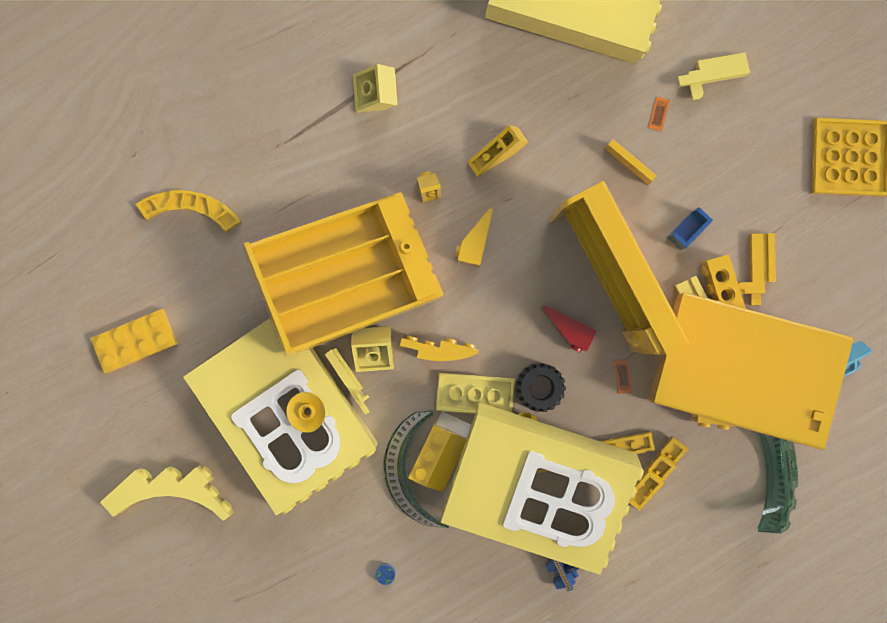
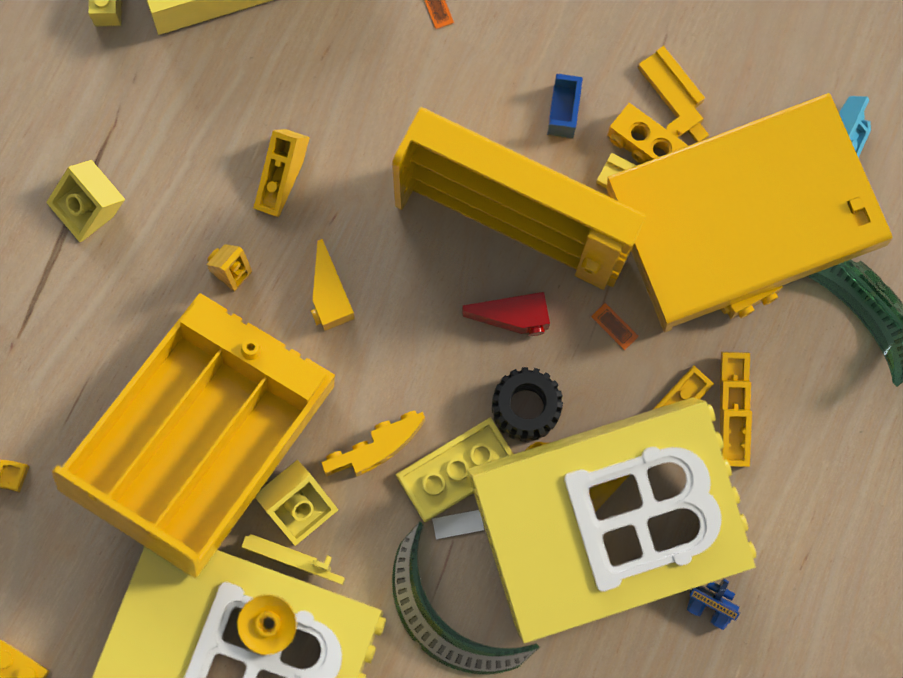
camera: 35 degrees left, 10 degrees down
yellow slope [408,423,466,492] -> none
yellow tile [605,139,657,185] -> none

